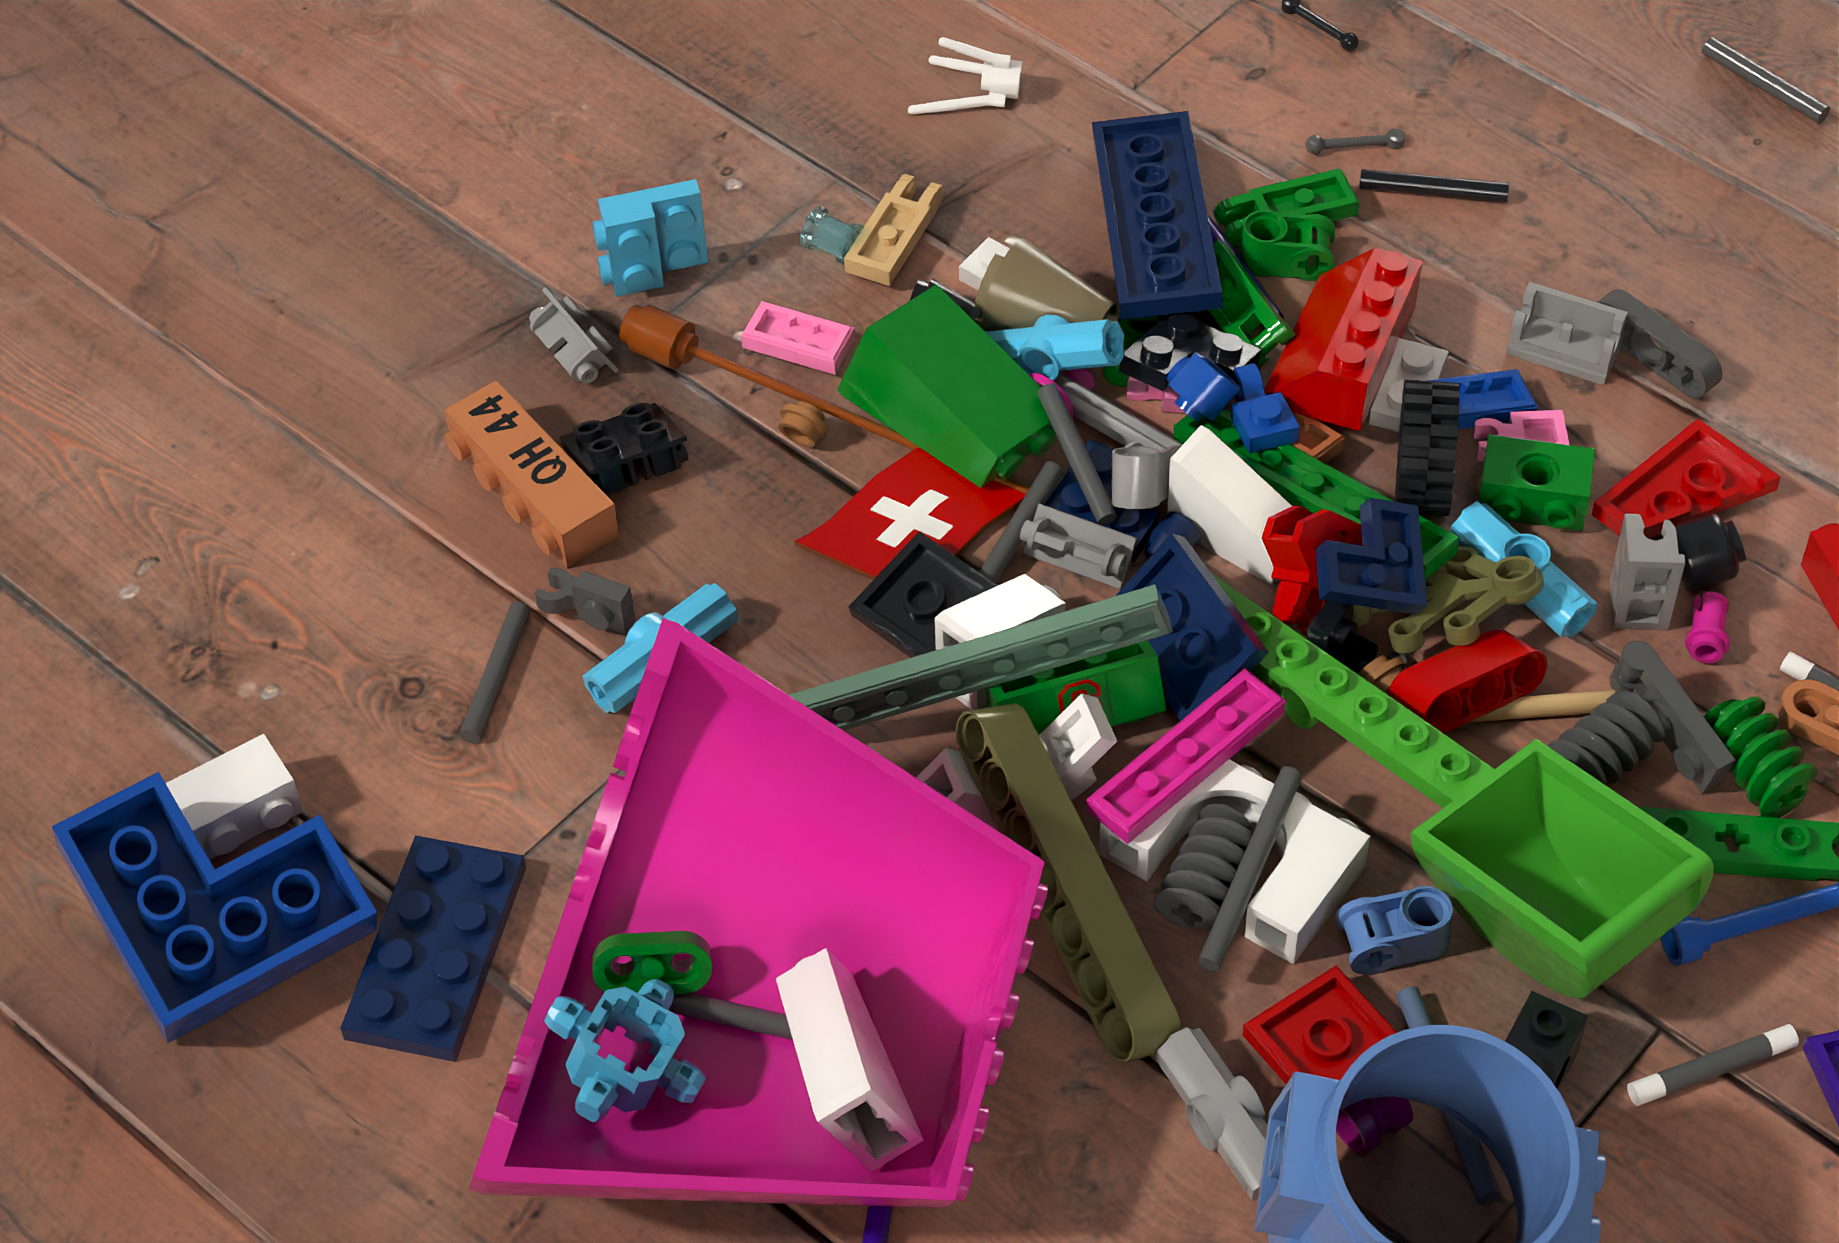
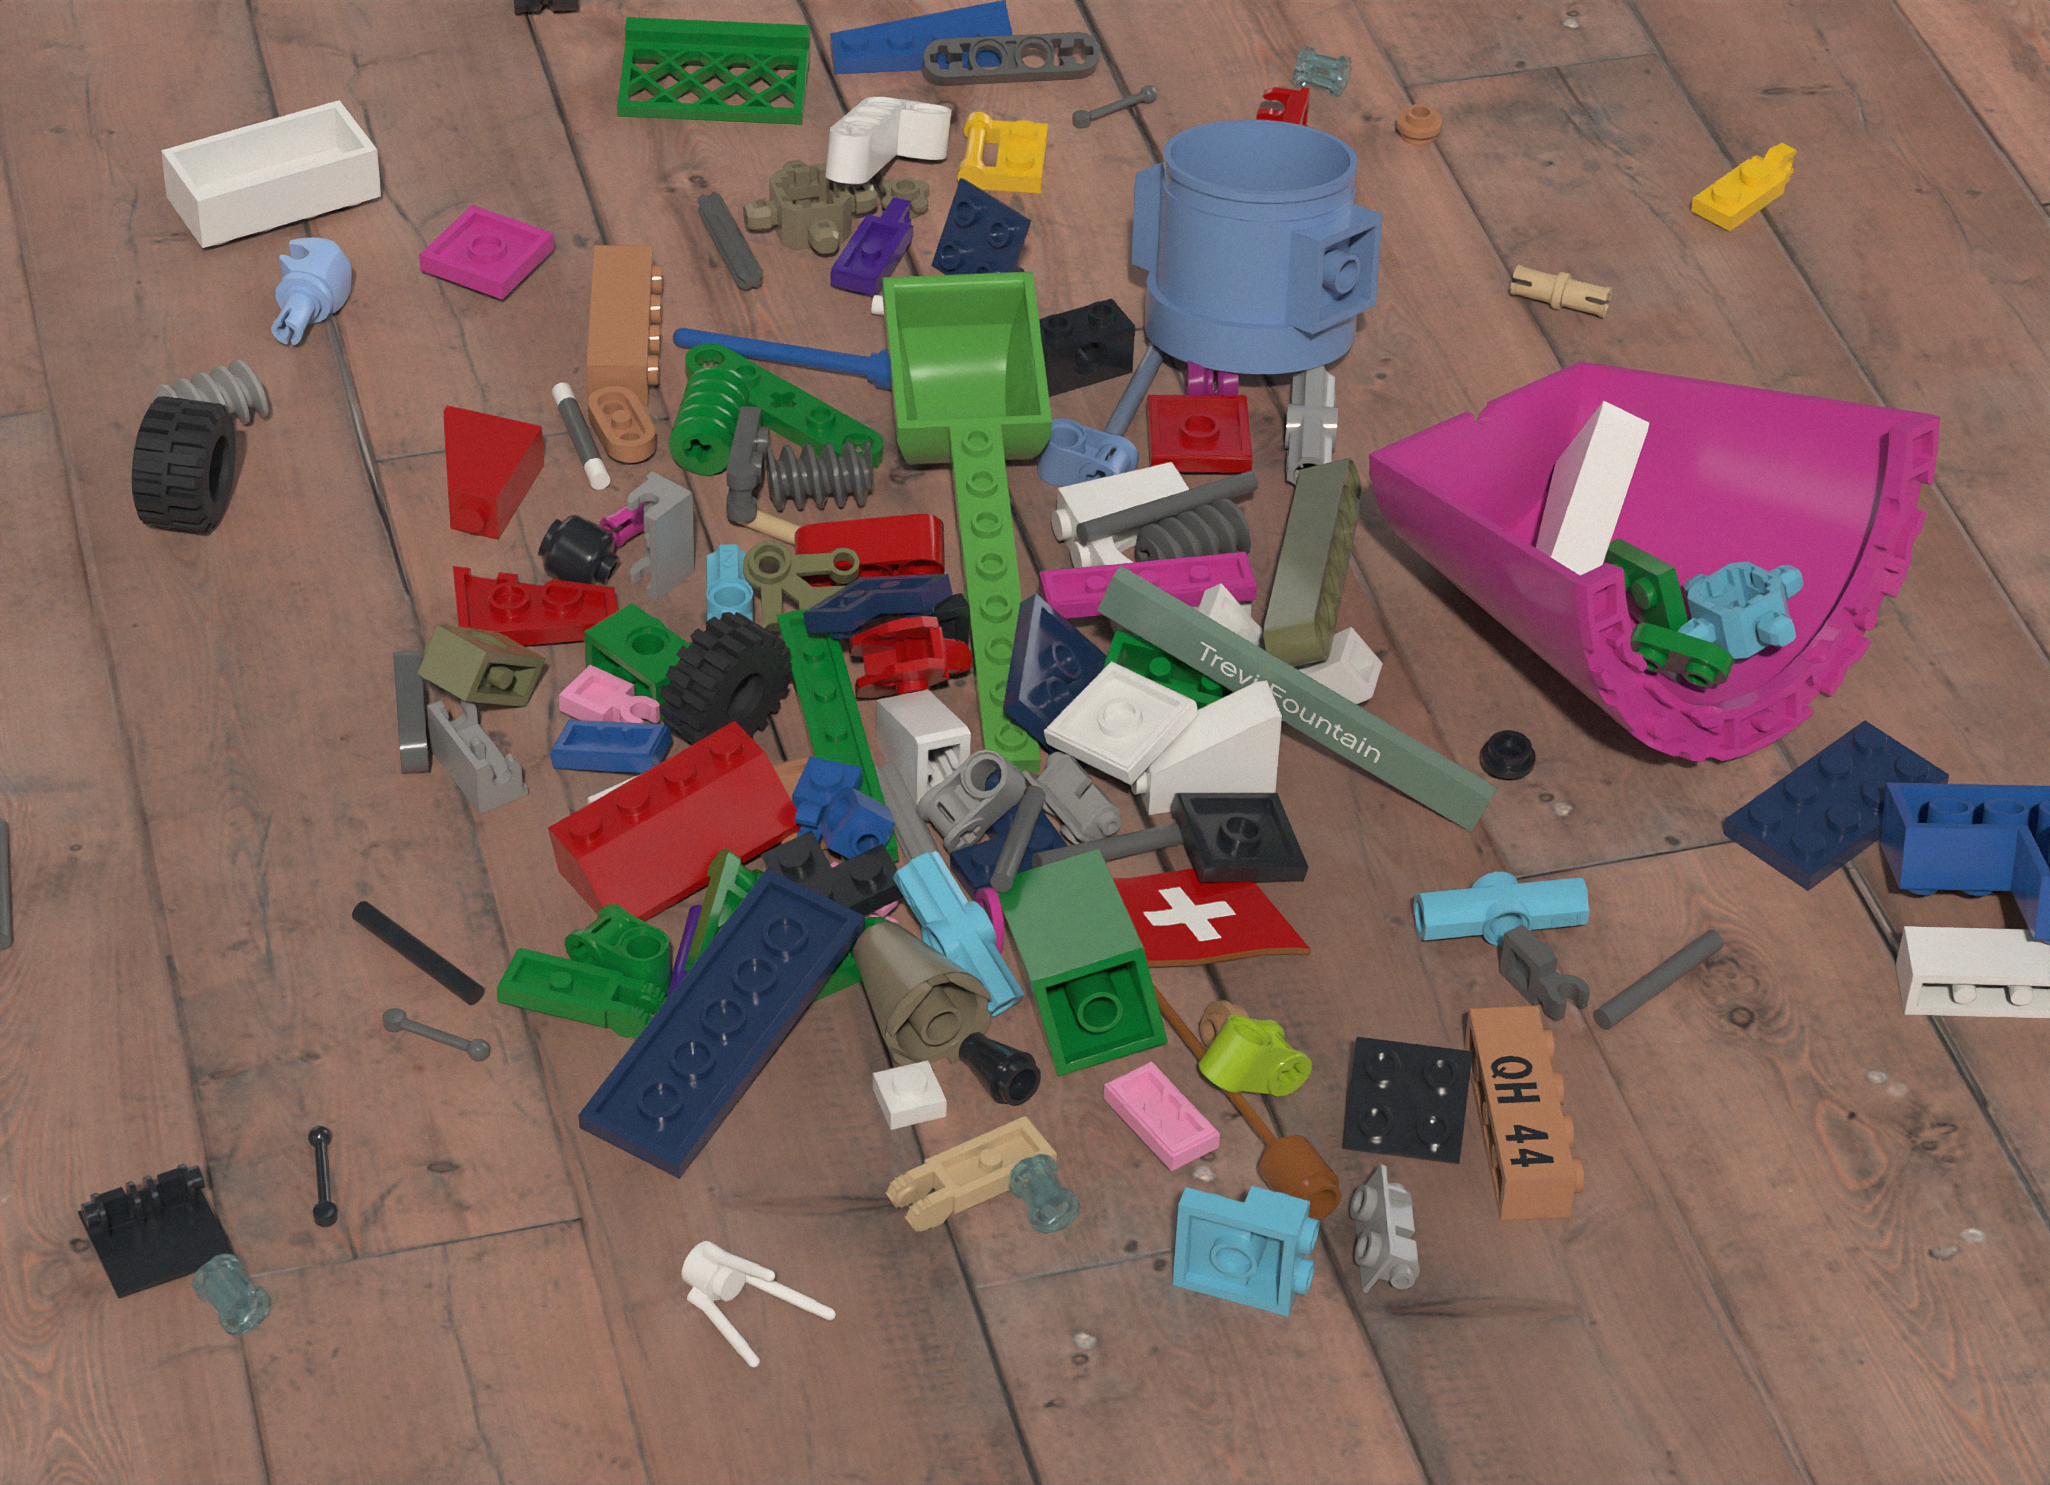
camera: 150 degrees left, 10 degrees down
none -> olive brick [417,625,546,707]
none -> dark blue hinge [931,178,1032,275]
none -> white tile [1044,661,1199,785]
none -> lime piece [1199,1014,1312,1097]
none -> green wing [1605,538,1688,632]

